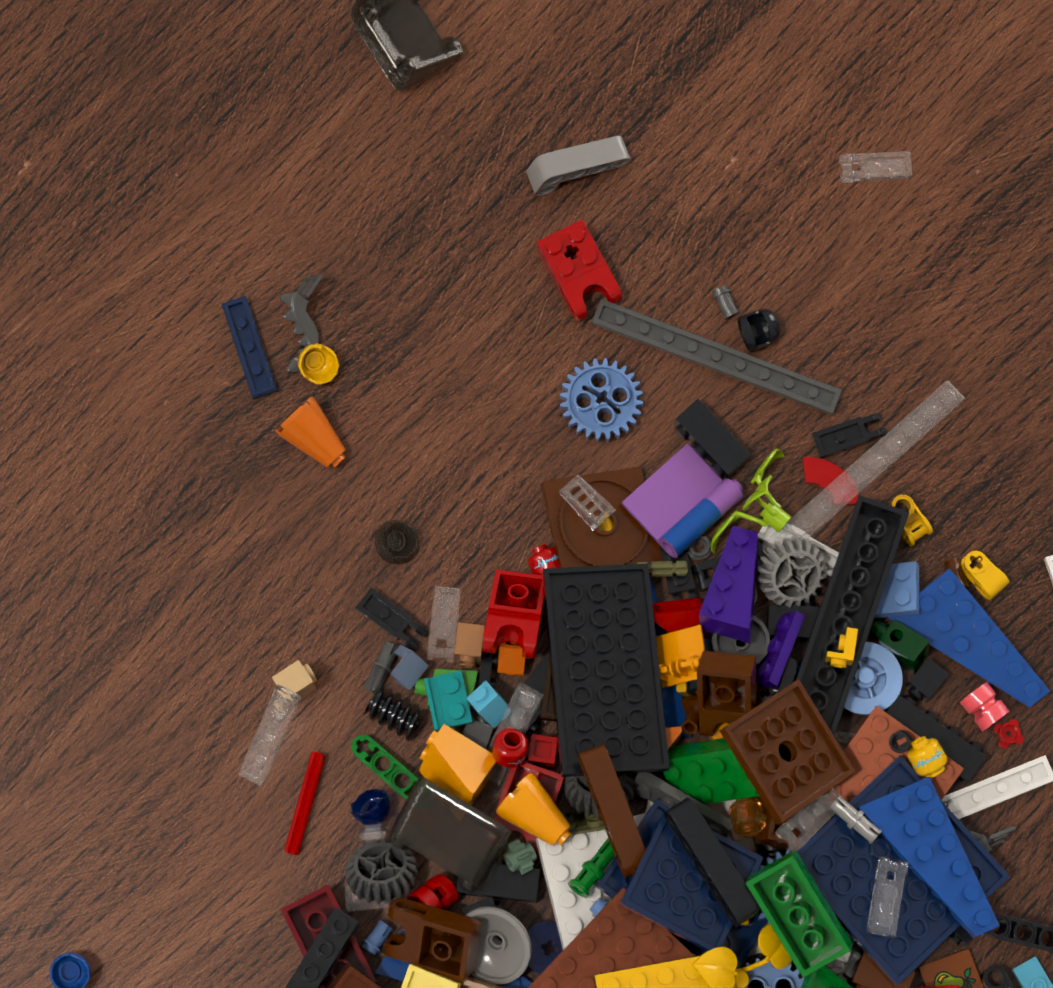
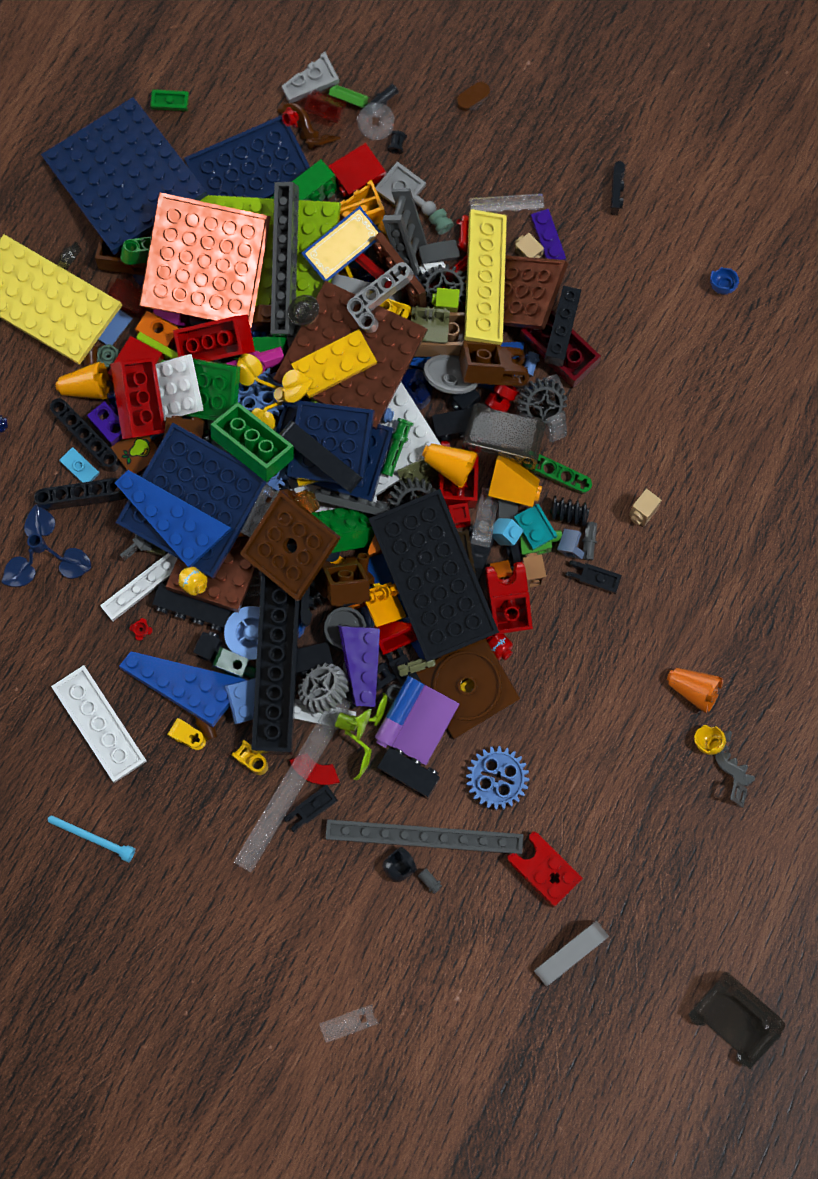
camera: 165 degrees right, 0 degrees up
dark blue tile [222,296,277,400] -> none
clear plate [238,684,302,786] -> none
red axle [284,752,325,855] -> none
clear blue hair [350,789,391,826] -> none
clear smoke hat [374,520,419,565] -> none
clear plate [427,586,461,662] -> none
red head [492,728,528,768] -> none
sand green gear [504,839,537,875] -> none
clear slope [559,475,616,531] -> none
reddish brown beam [577,744,645,878] -> none
dark purple plate [756,611,805,689] -> none
yellow bracket [825,627,858,668] -> none
light grey pin [829,795,882,844] -> none
clear plate [866,856,908,938] -> none
black hinge [889,731,912,753] -> none
coral wheel [960,682,1010,732] -> none

